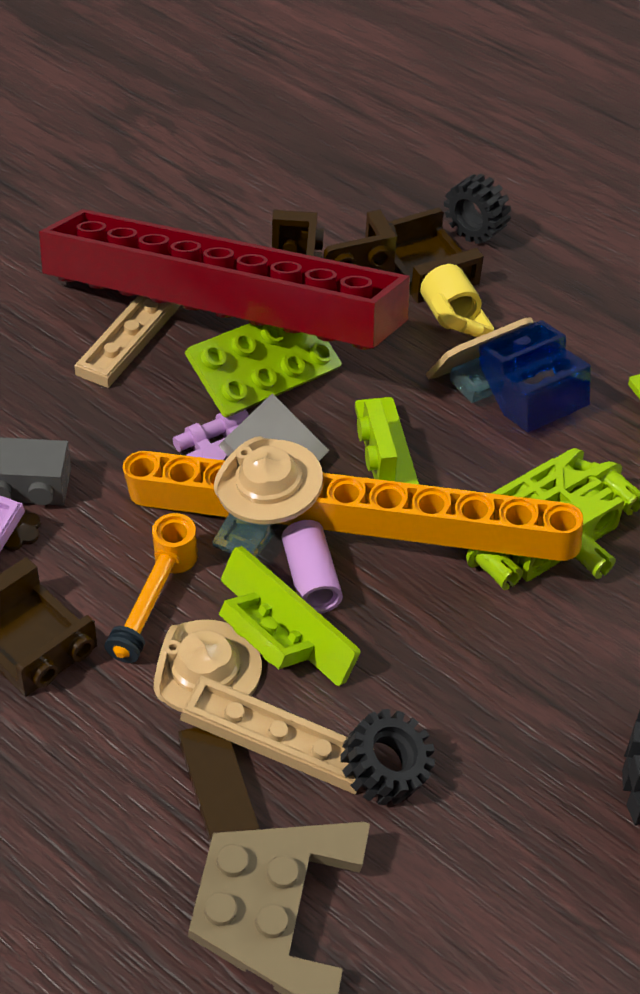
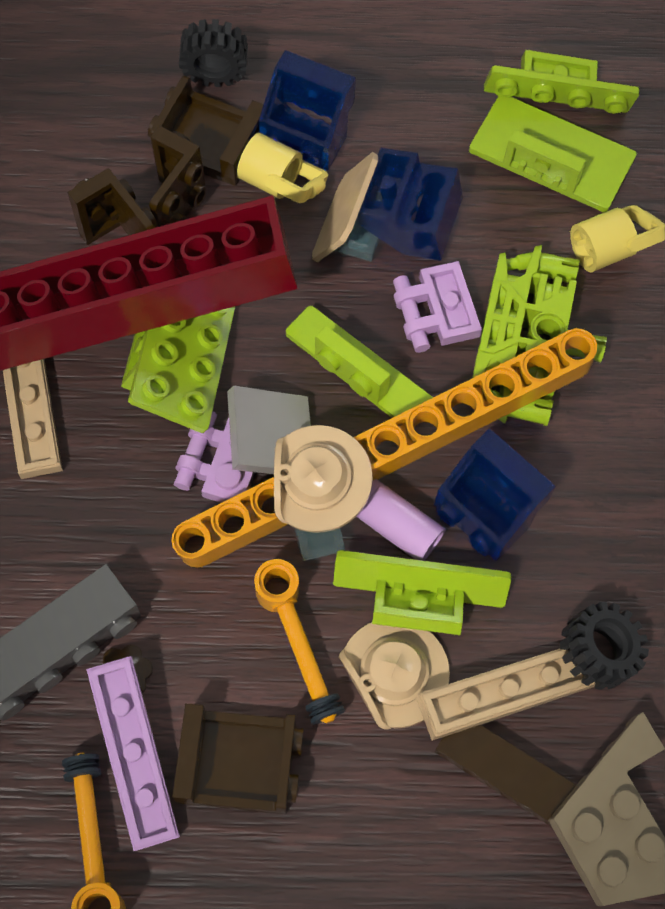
camera: 40 degrees left, 20 degrees up
none -> clear blue piece [259,50,356,170]
none -> lavender plate [393,261,482,353]
none -> clear blue piece [434,428,556,561]

